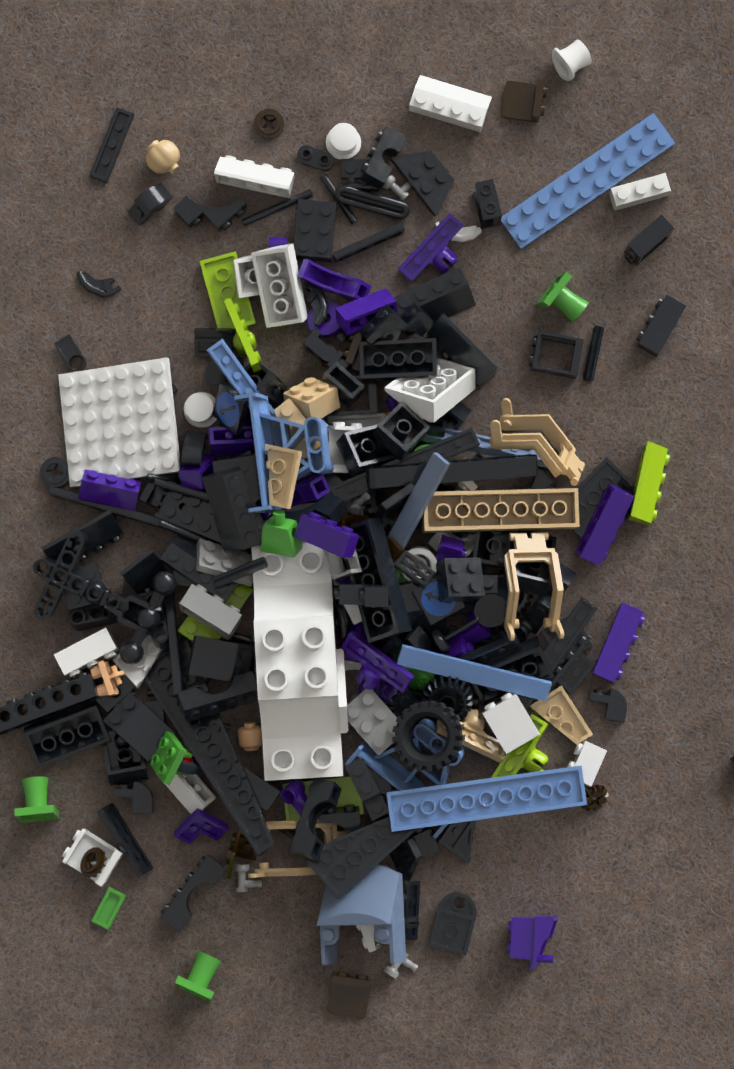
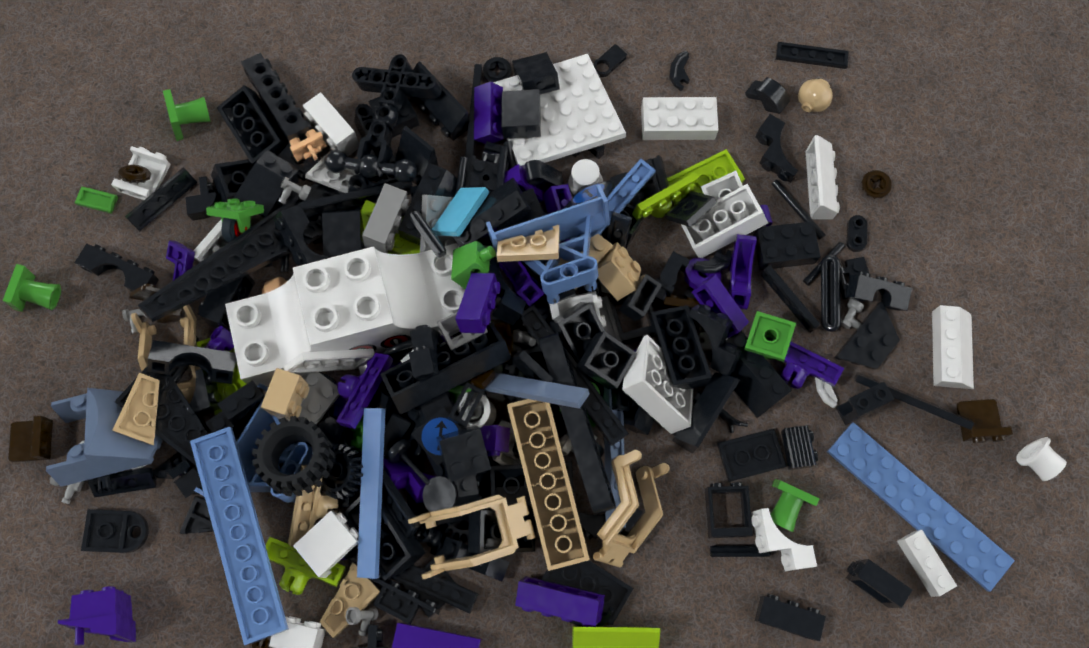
camera: 75 degrees right, 10 degrees down
white piece [326,123,361,160] -> none
none -> tan wing [112,373,160,446]
none -> tan brick [261,368,309,421]
none -> light grey piece [278,177,311,204]
none -> light grey piece [346,607,378,636]
none -> medium azure tile [432,187,489,236]
none -> black brick [502,89,541,139]
none -> black panel [512,52,560,94]
none -> white brick [641,97,718,140]
none -> black plate [665,191,717,227]
none -> black tile [717,428,787,482]
none -> black bar [719,408,748,433]
none -> bright green plant [745,311,796,362]
none -> white arch [751,508,817,571]
none -> black brick [781,425,818,470]
none -> black tile [854,372,974,430]

